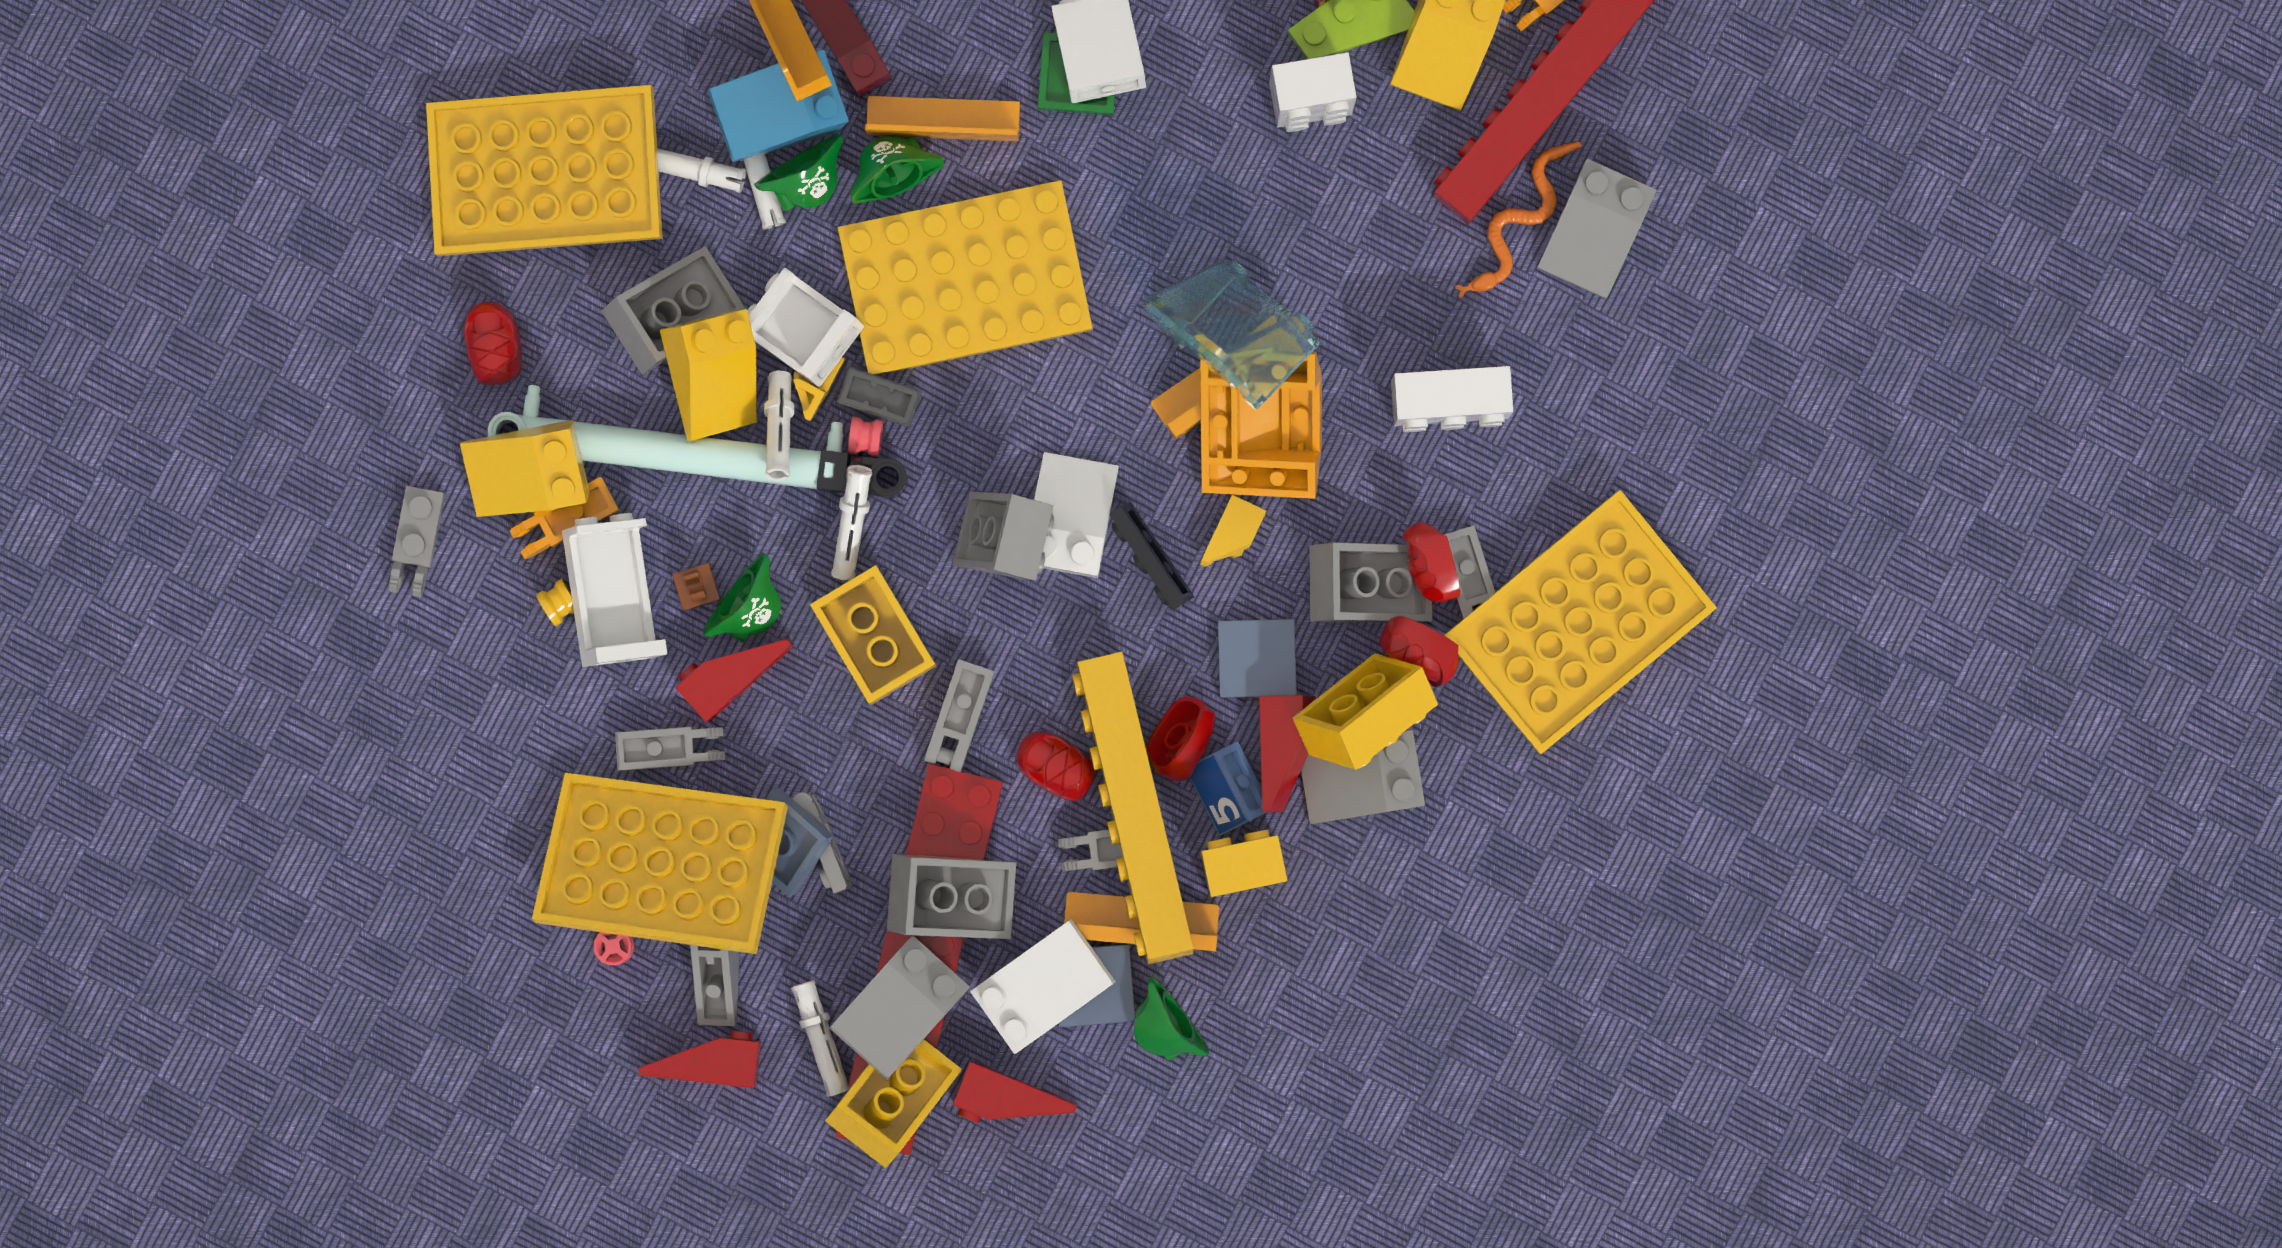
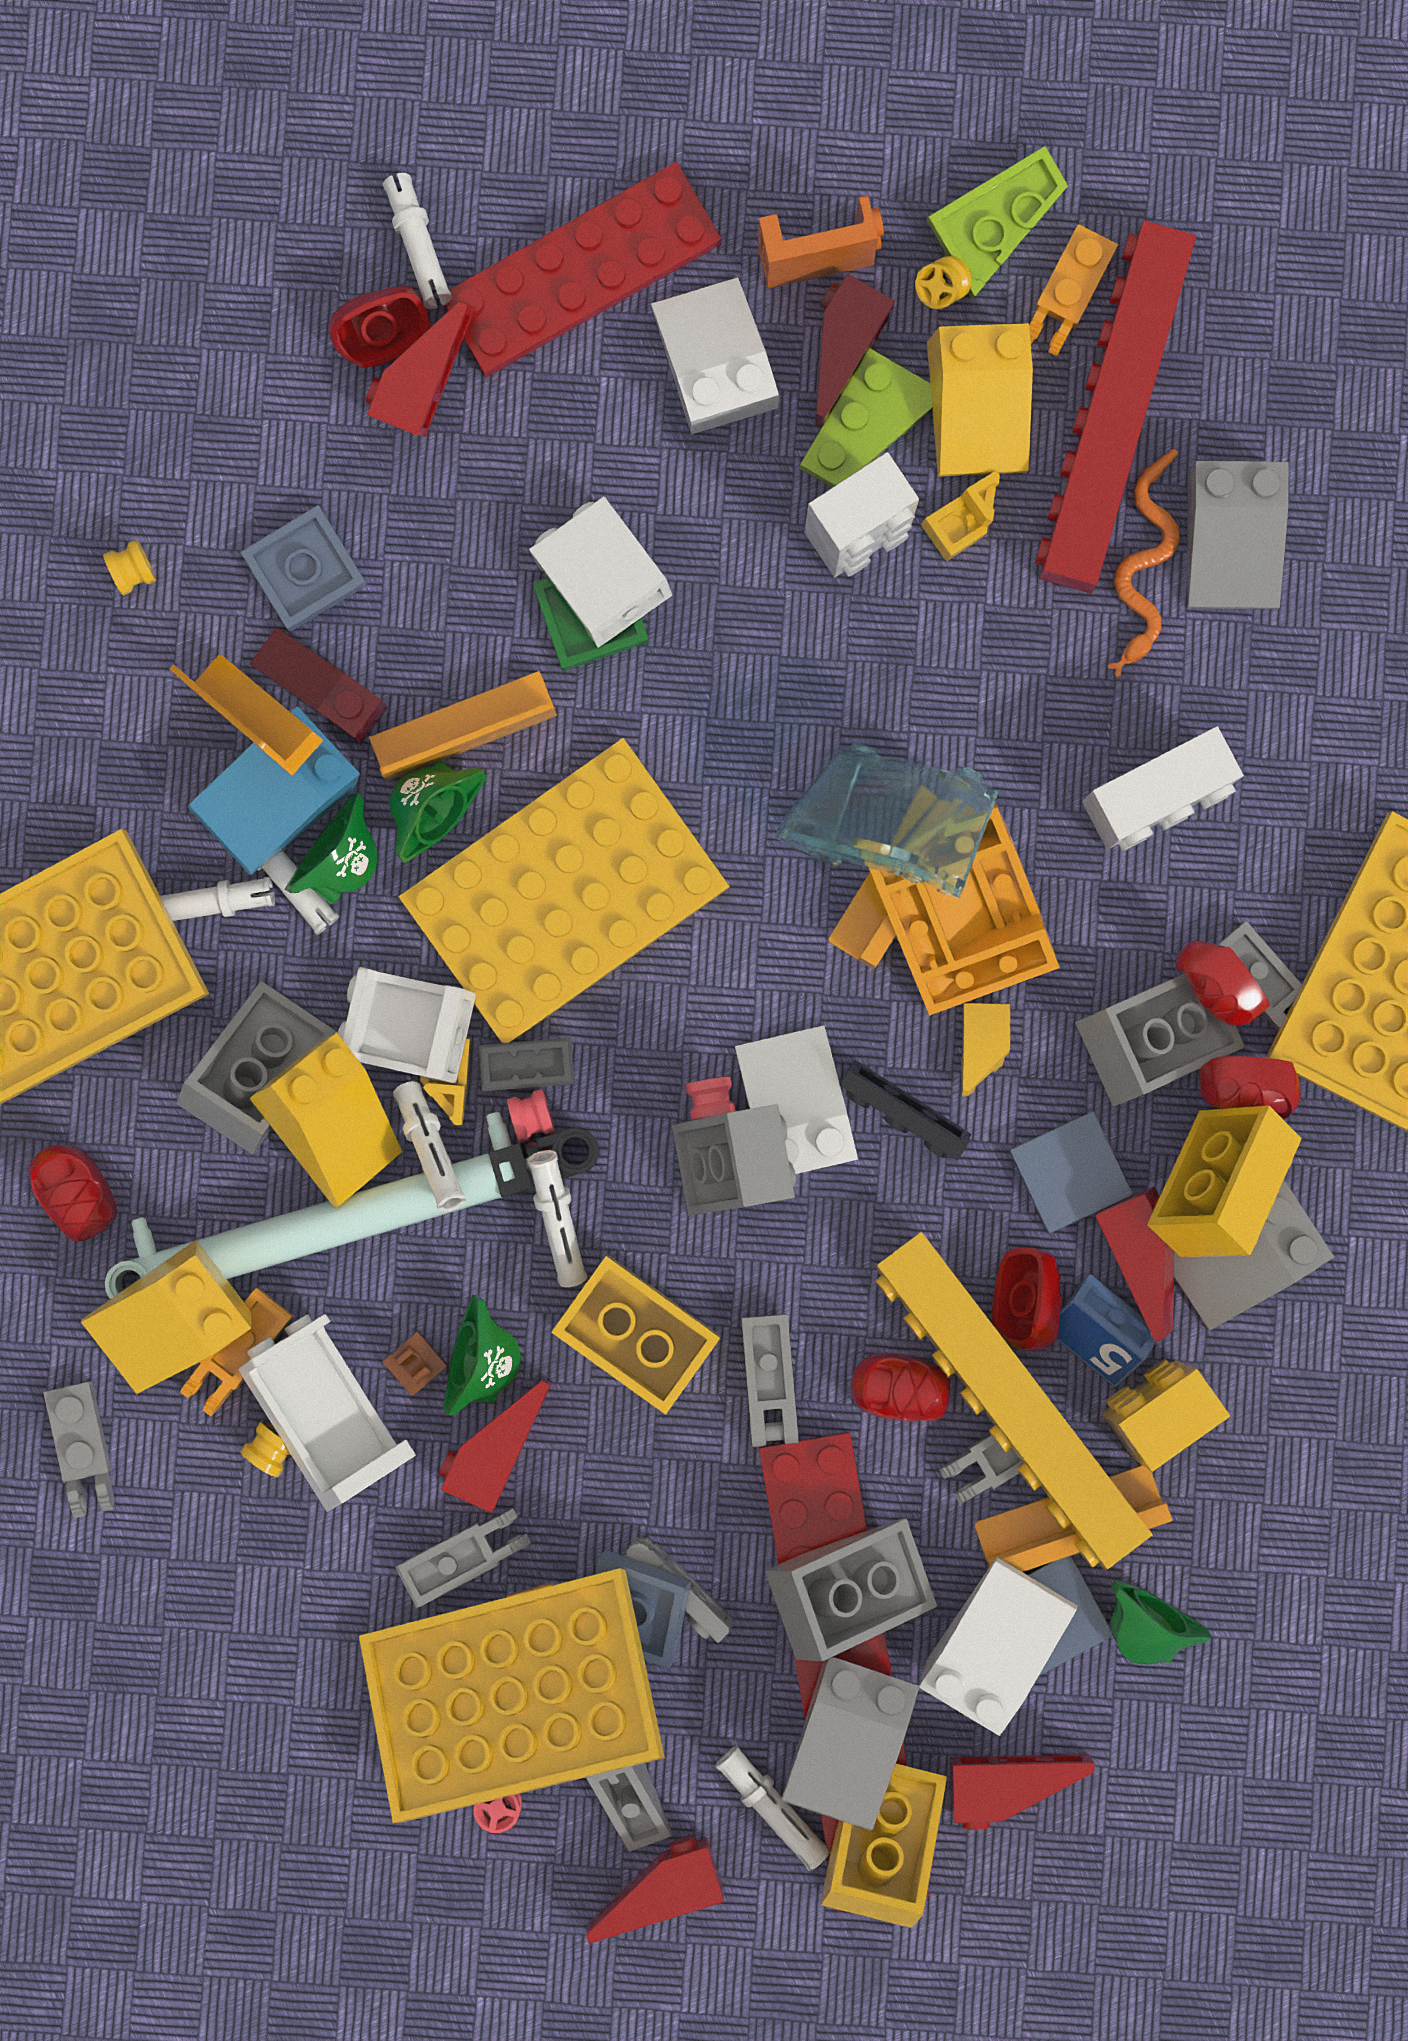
camera: 20 degrees left, 0 degrees up
none -> coral wheel [685,1077,736,1121]
none -> yellow slope [920,471,1000,562]

